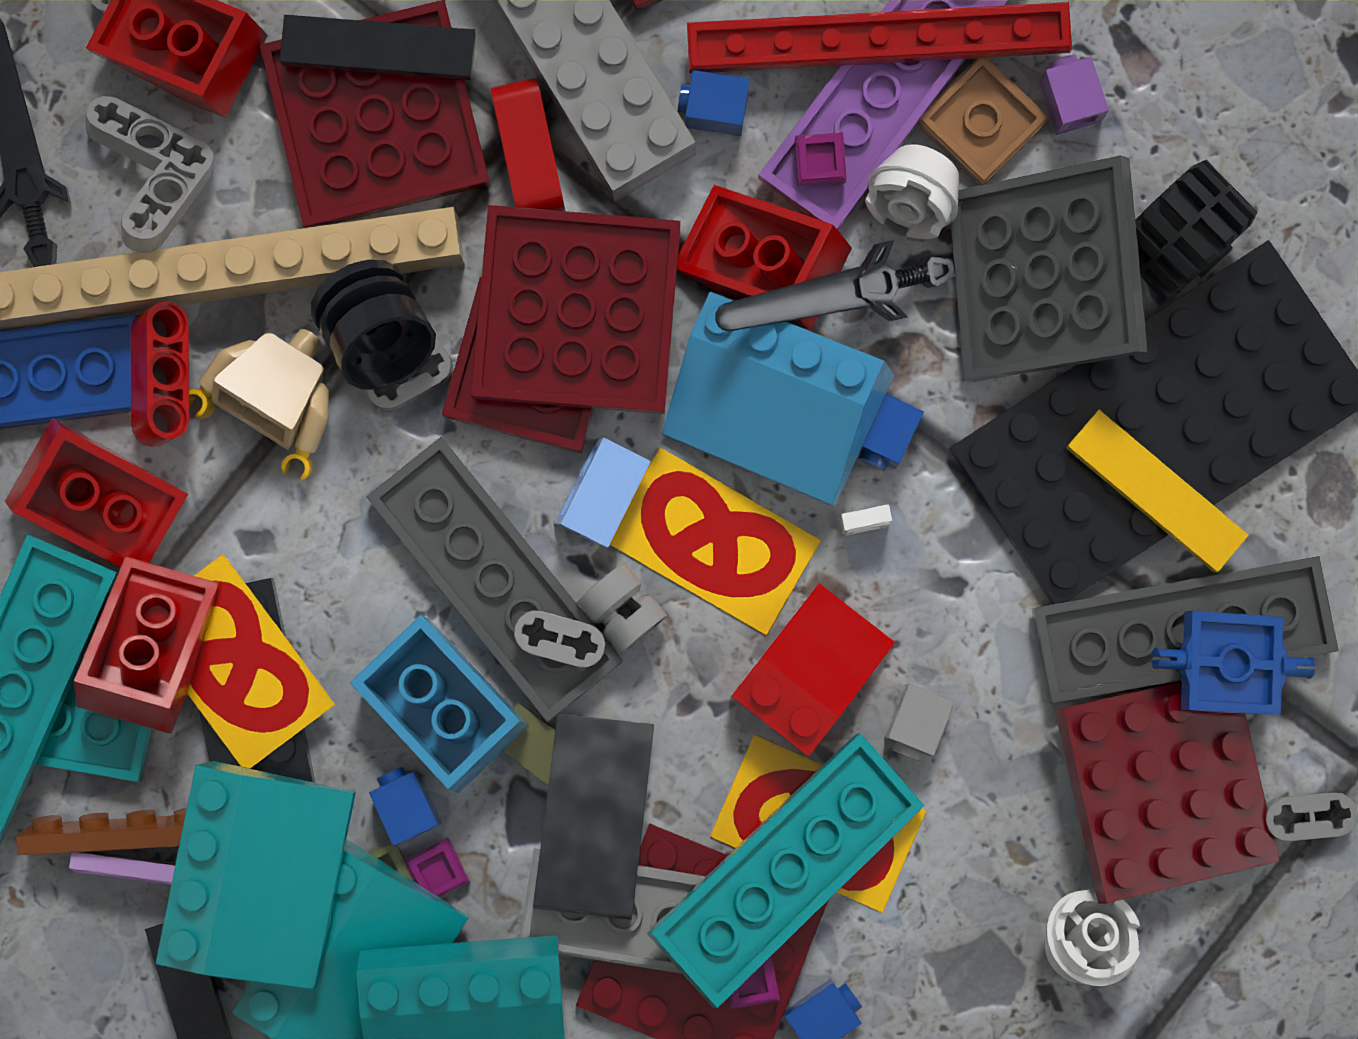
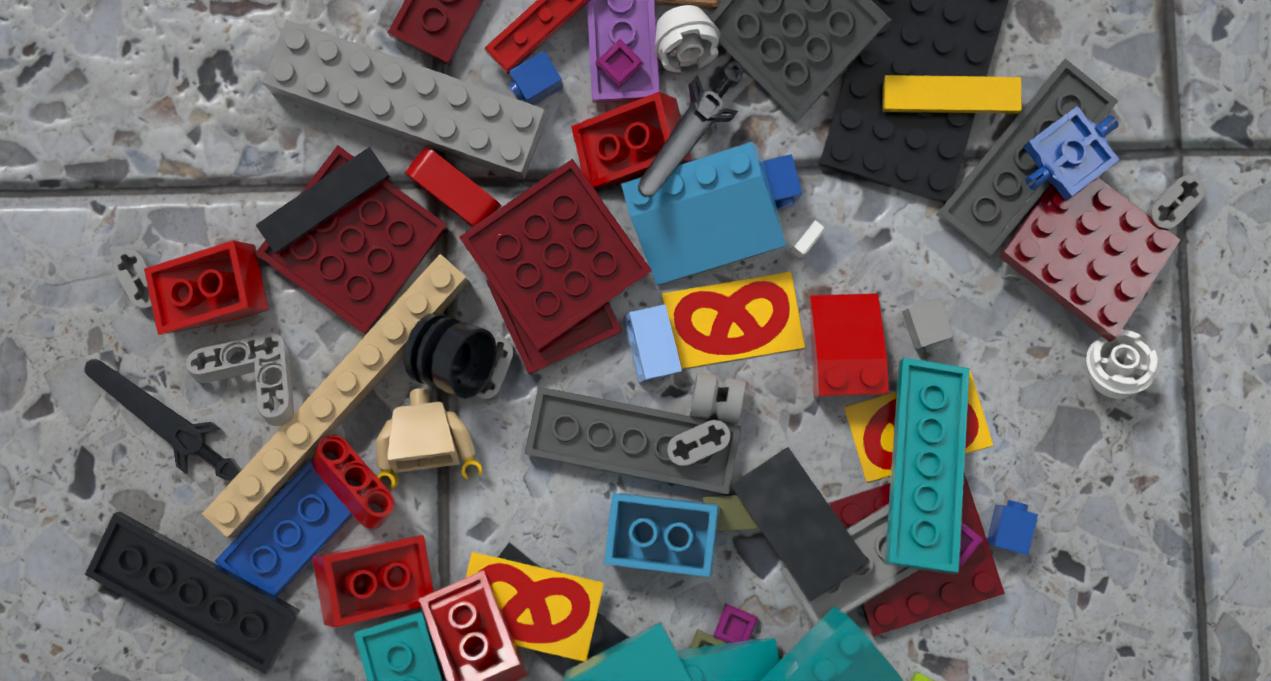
camera: 45 degrees left, 0 degrees up
blue brick [369,767,442,846] -> none

